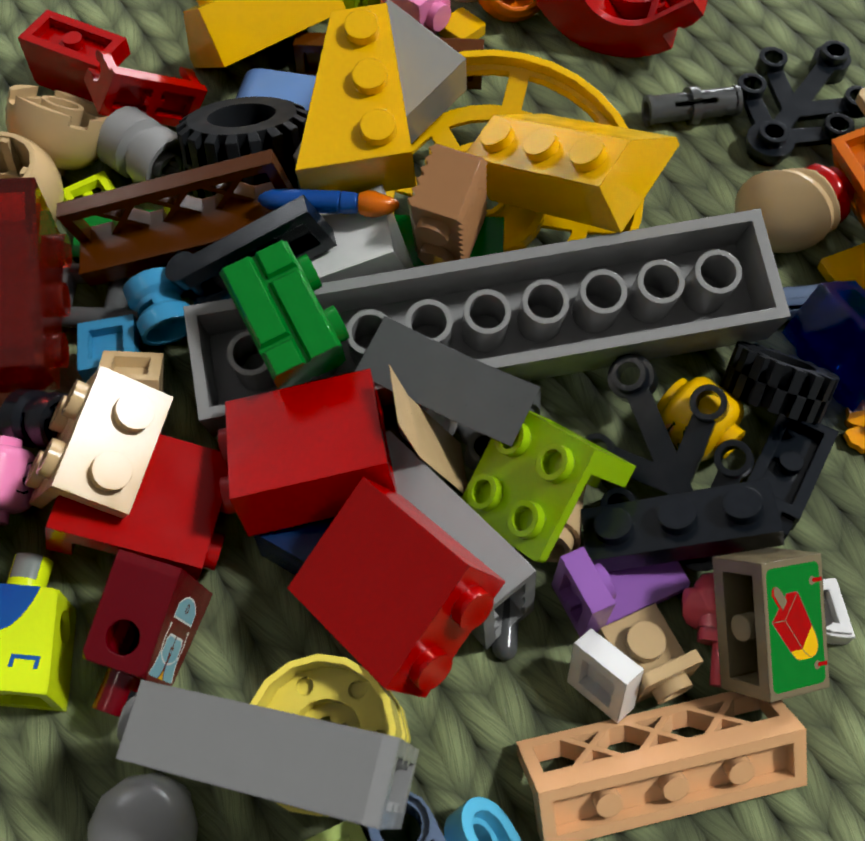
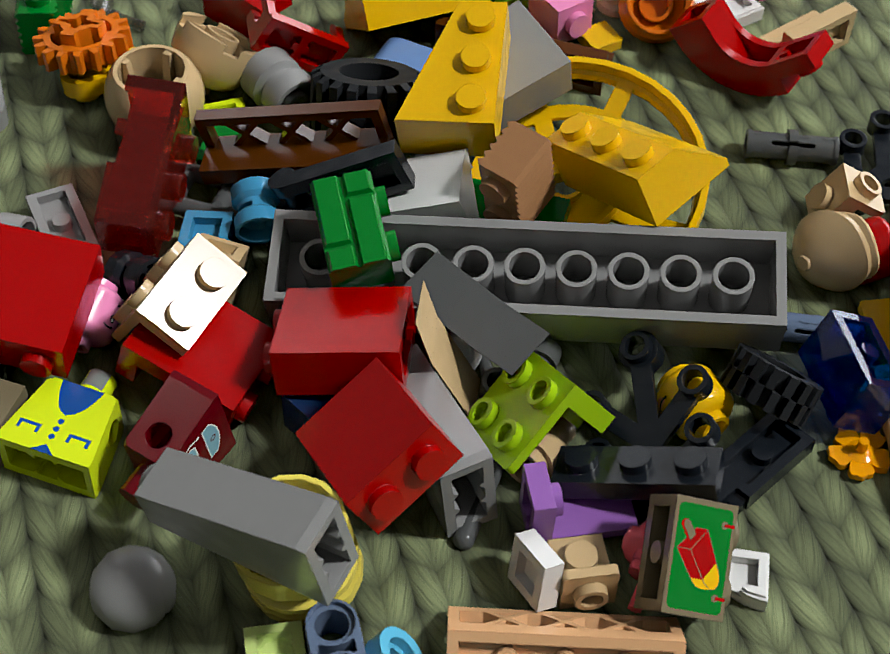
camera: 15 degrees right, 10 degrees down
blue piece [258,188,399,218] -> none
none -> tan bracket [805,163,885,216]

